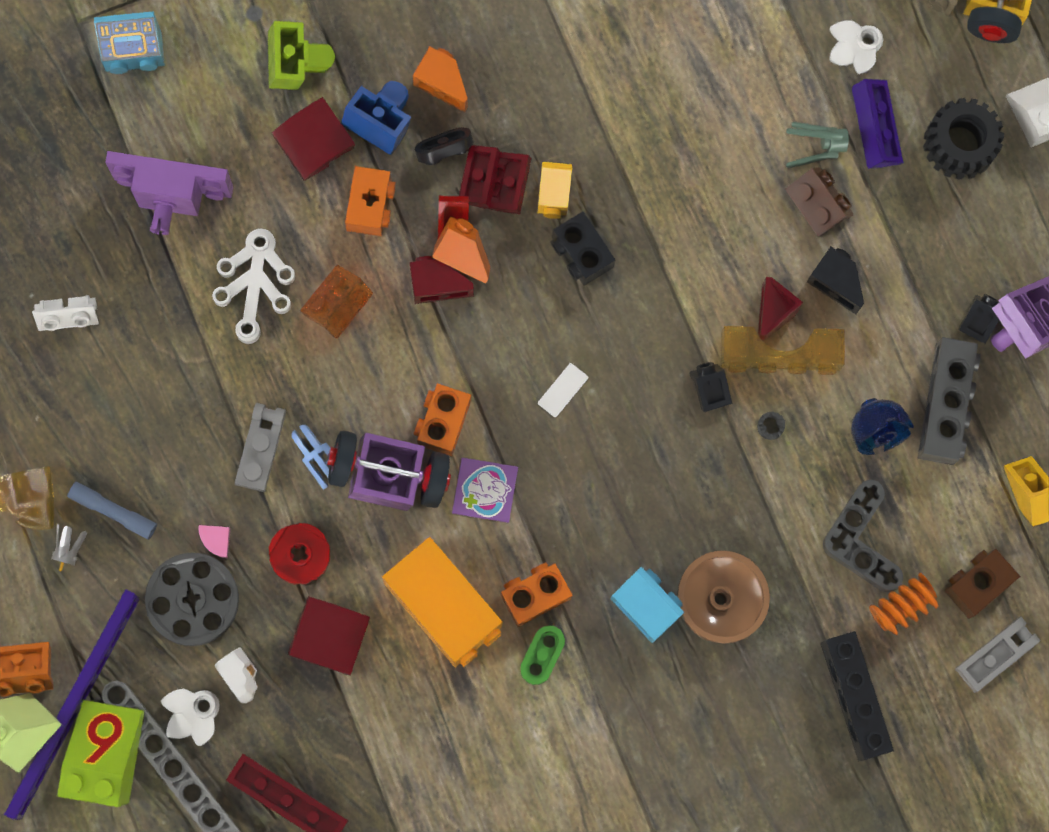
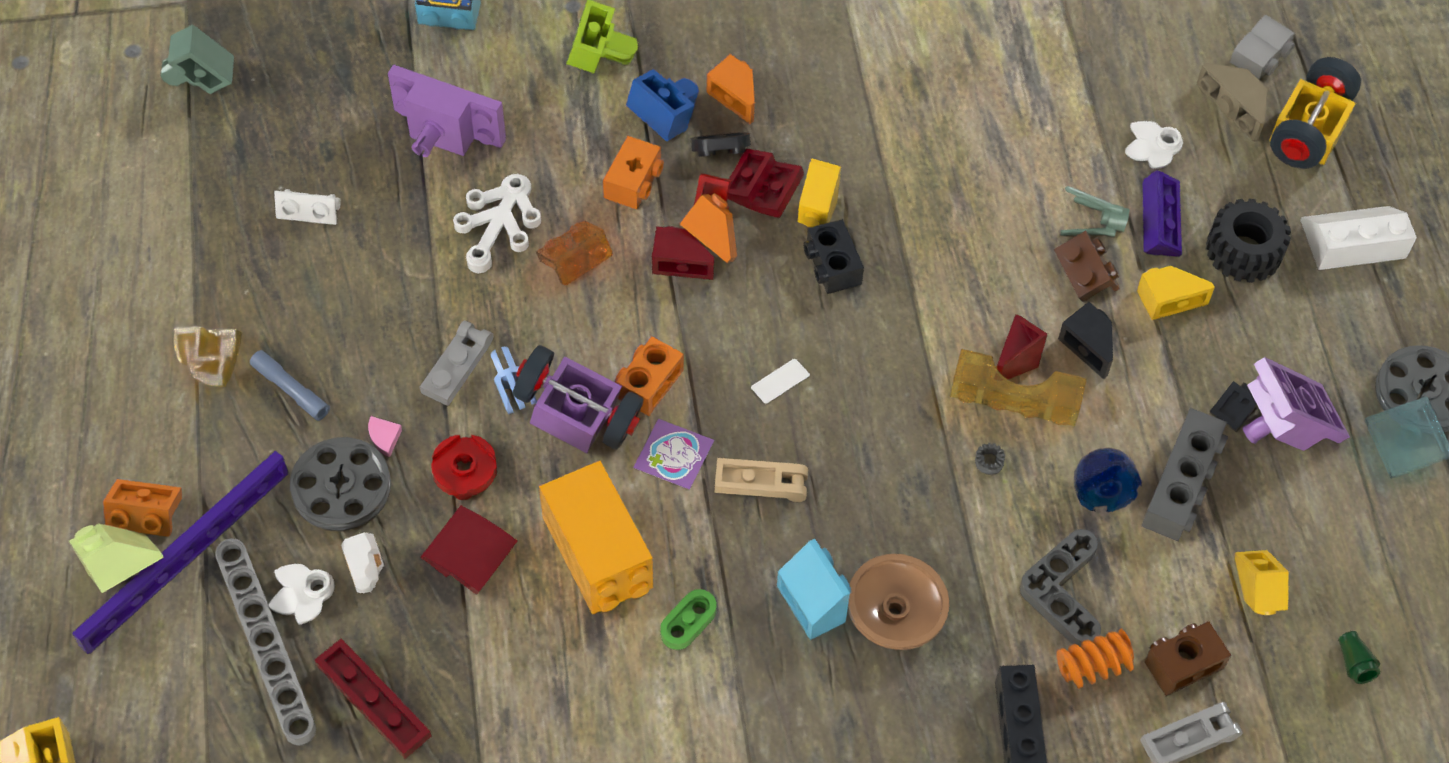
camera: 20 degrees right, 20 degrees down
flat silver piece [51,524,87,572] -> none
lime slope [57,700,144,807] -> none
dark red slope [272,97,355,181] -> none
orange brick [500,562,573,627] -> none
black bracket [689,362,733,412] -> none
none -> tan plate [715,458,808,502]
none -> yellow slope [1137,266,1215,320]

